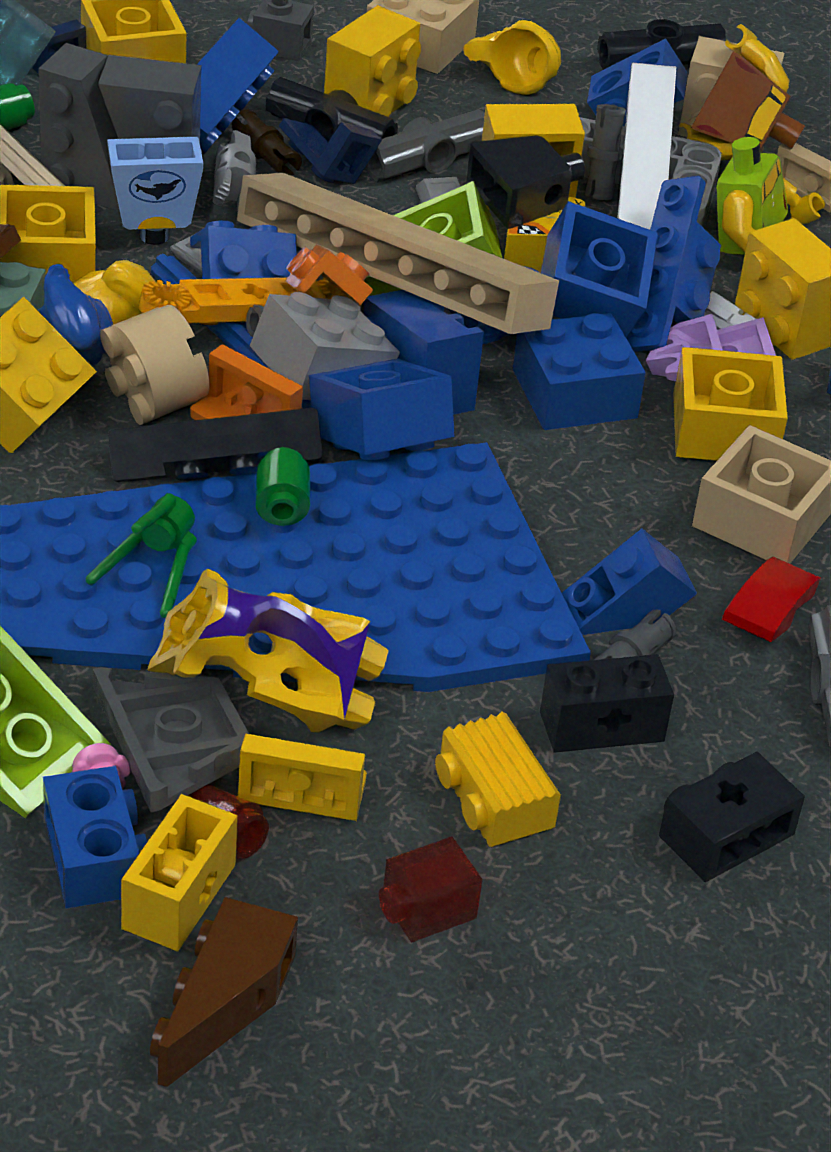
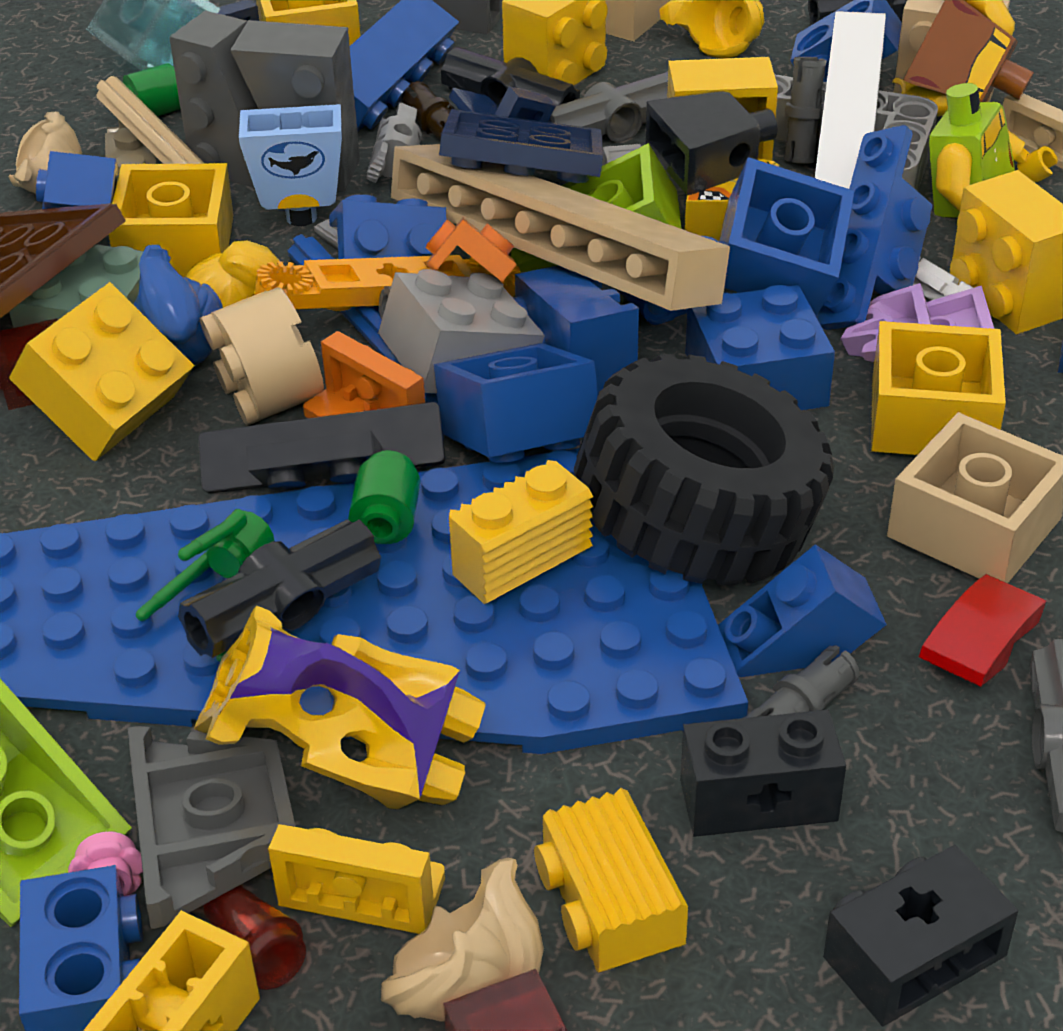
camera: 10 degrees right, 0 degrees up
none -> black piece [178,520,381,658]
none -> tan hair [381,858,544,1021]
none -> dark blue plate [439,109,603,183]
none -> yellow brick [449,460,593,604]
none -> black tyre [574,354,834,585]

